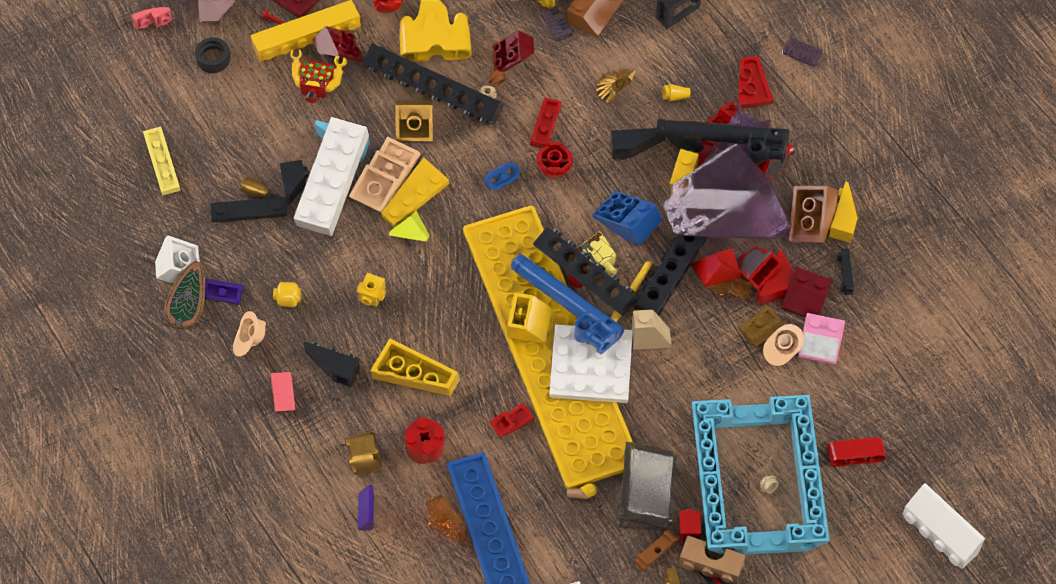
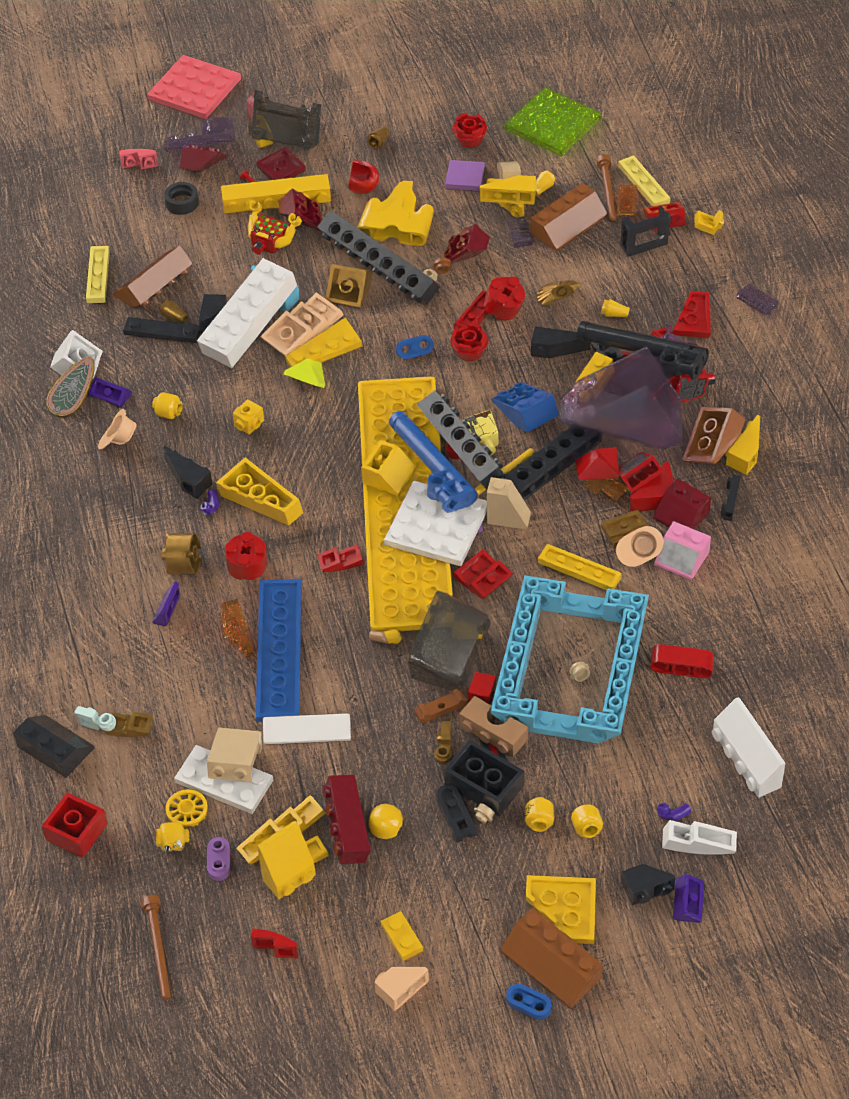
camera: 20 degrees right, 10 degrees down
coral slope [271,372,295,412] -> none
none -> slope [113,245,193,308]
none -> dark purple arm [200,490,220,515]
none -> red slope [453,549,513,599]
none -> red brick [484,277,525,321]
none -> yellow plate [538,544,622,590]

